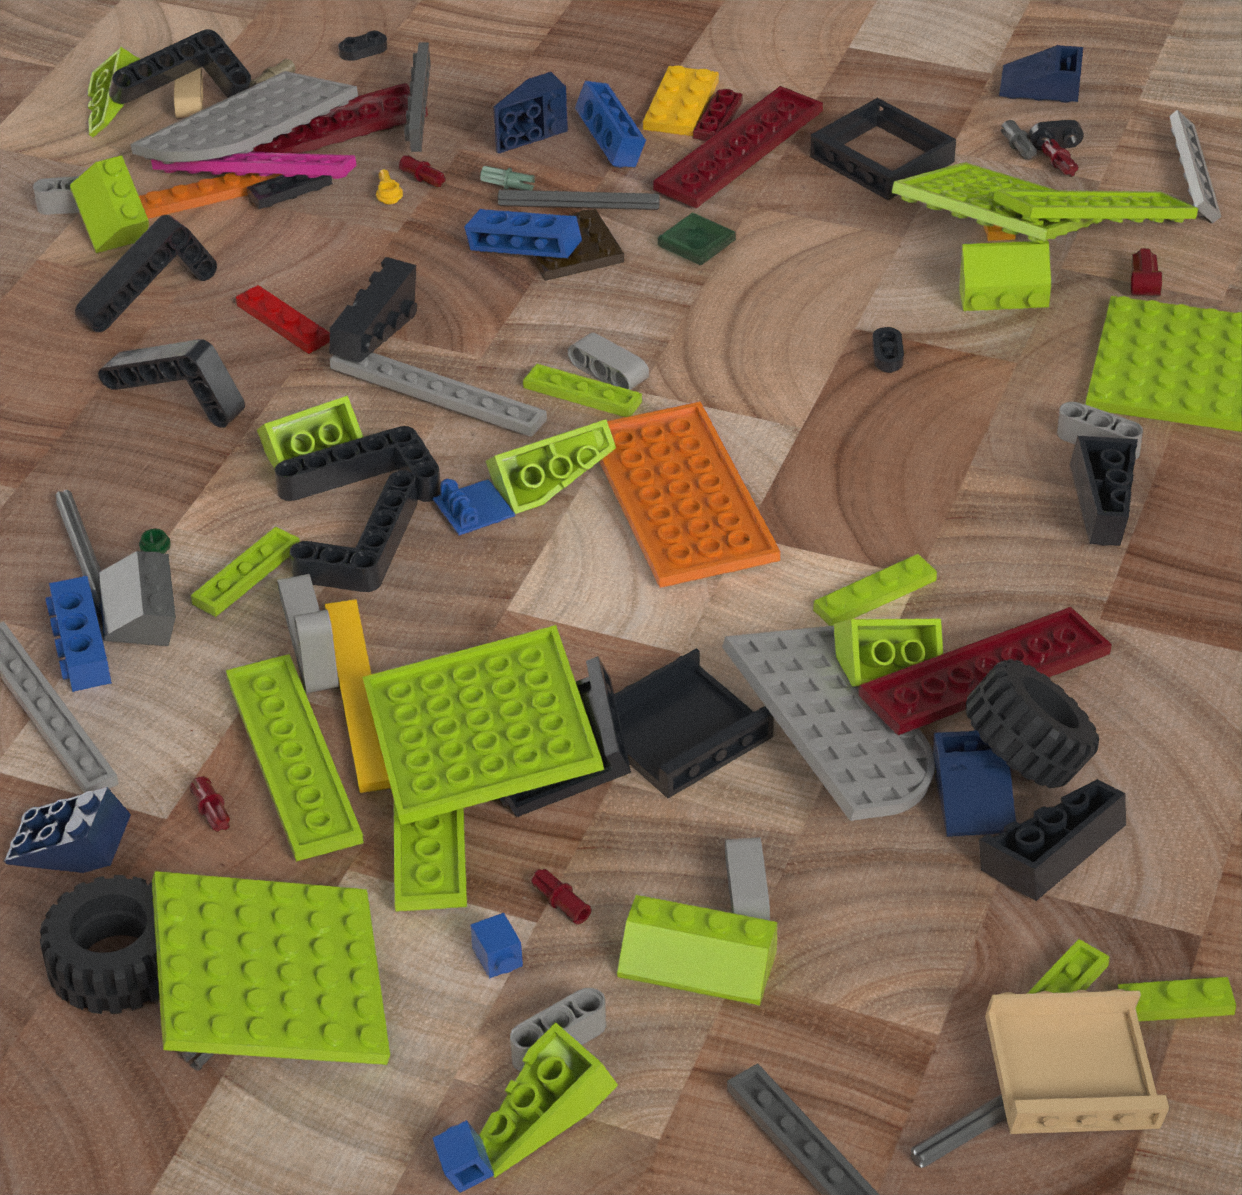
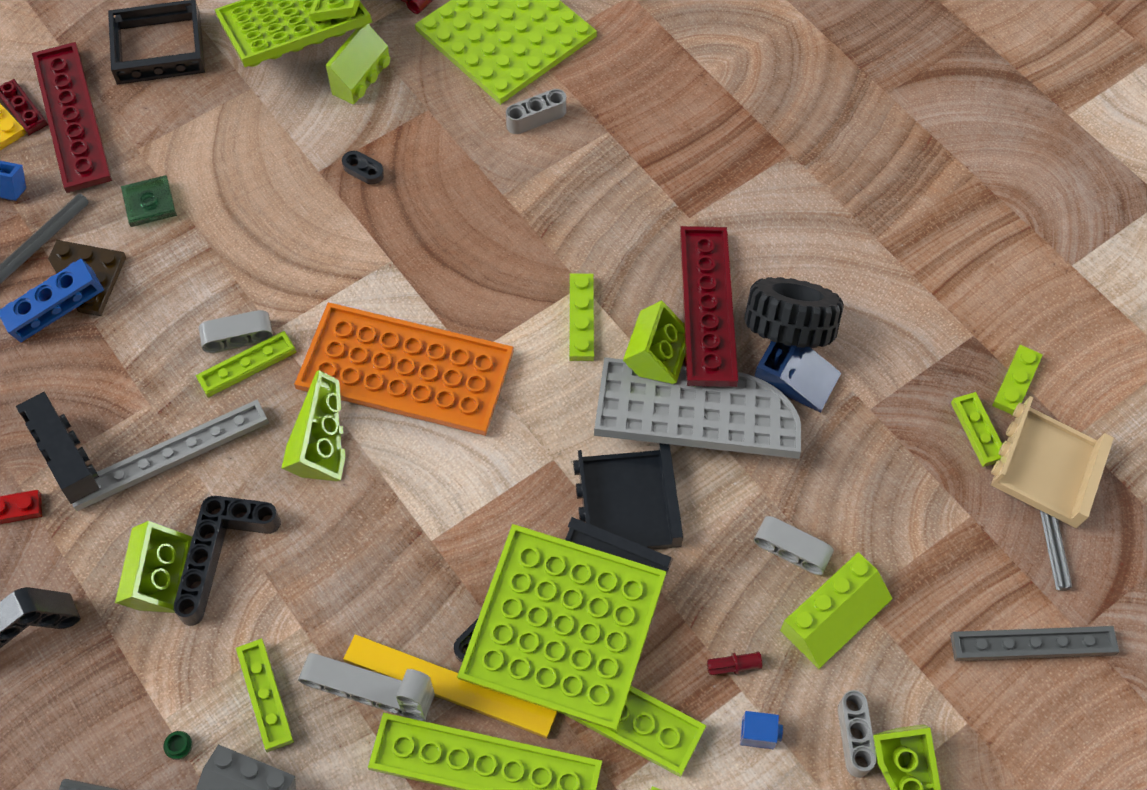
camera: 60 degrees left, 20 degrees up
black beam [290,470,418,592] -> none
blue hinge [433,479,515,536] -> none
black wedge [979,779,1126,901] -> none
black wedge [1070,436,1138,546] -> none

